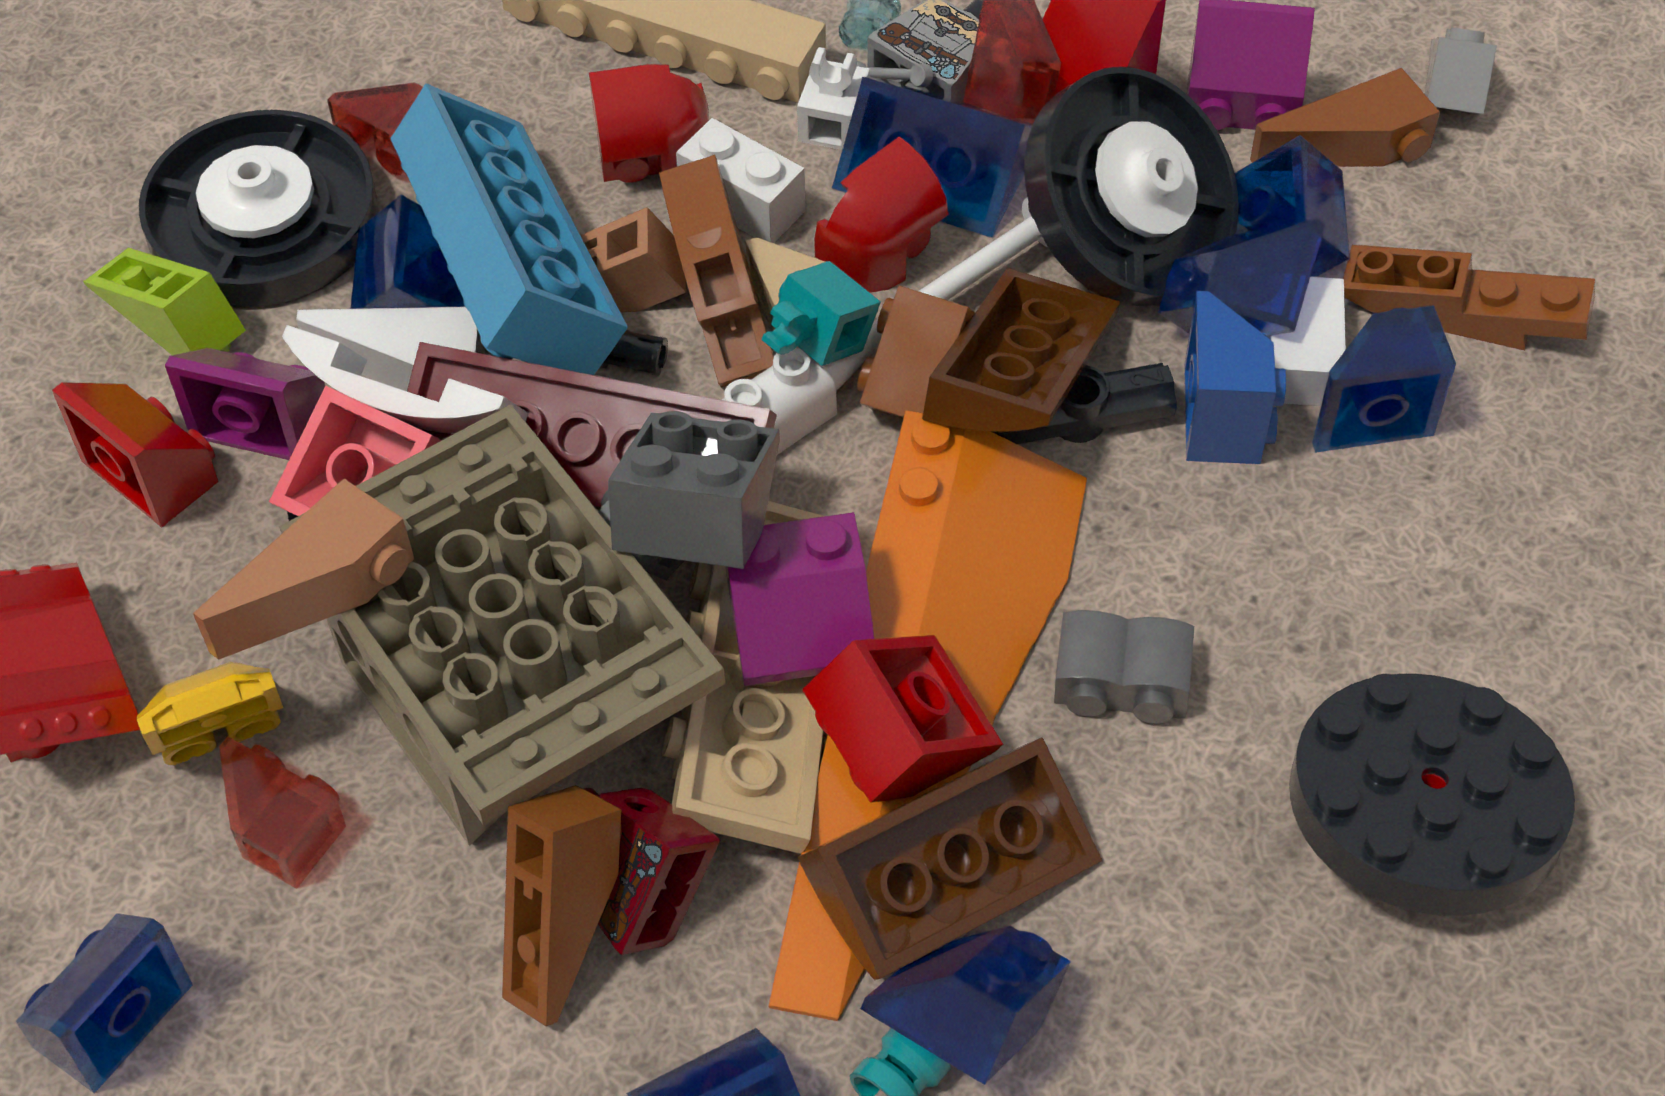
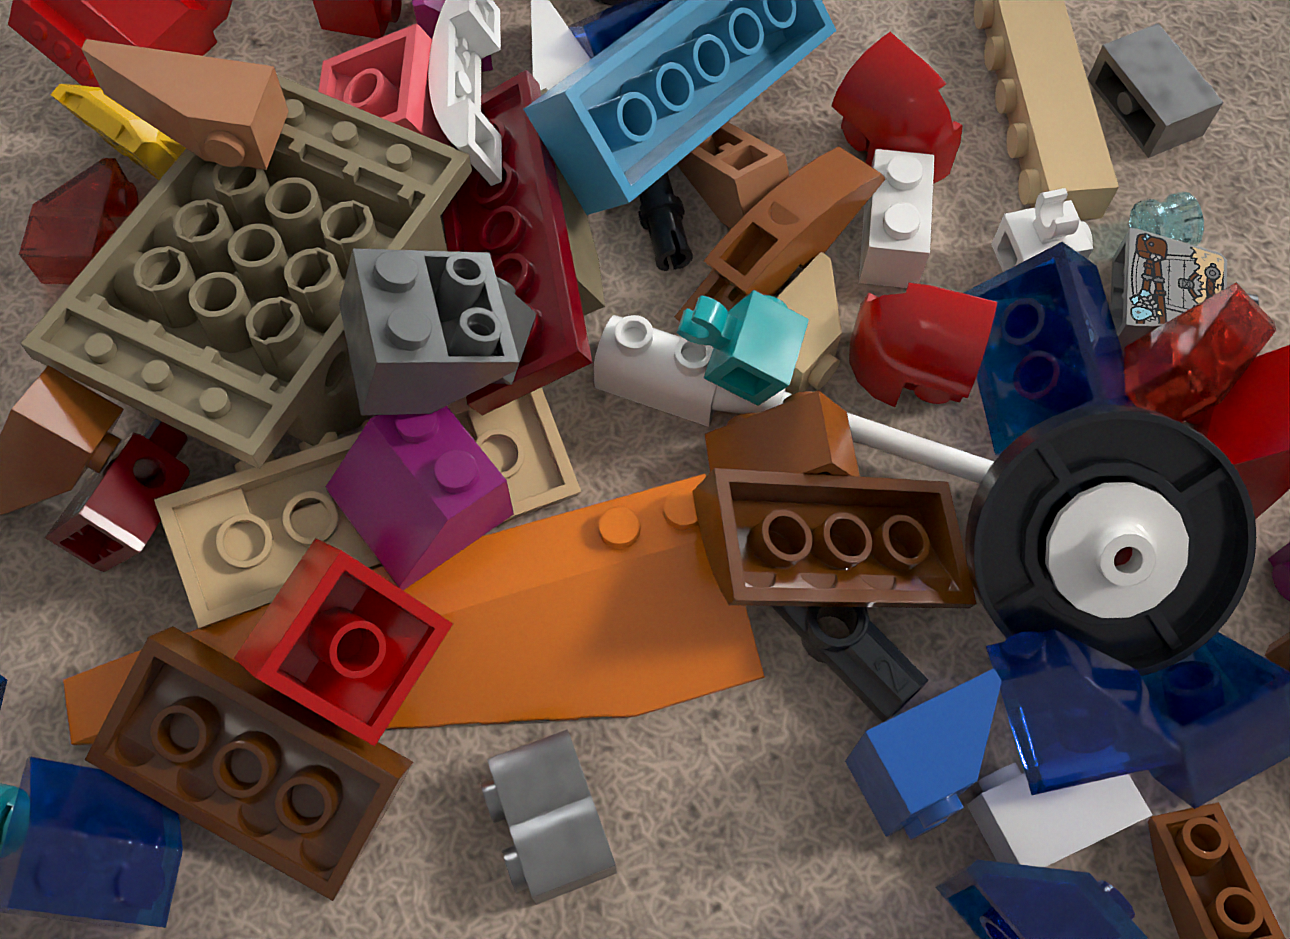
camera: 60 degrees right, 10 degrees up
light grey hinge [857,61,933,87] -> none

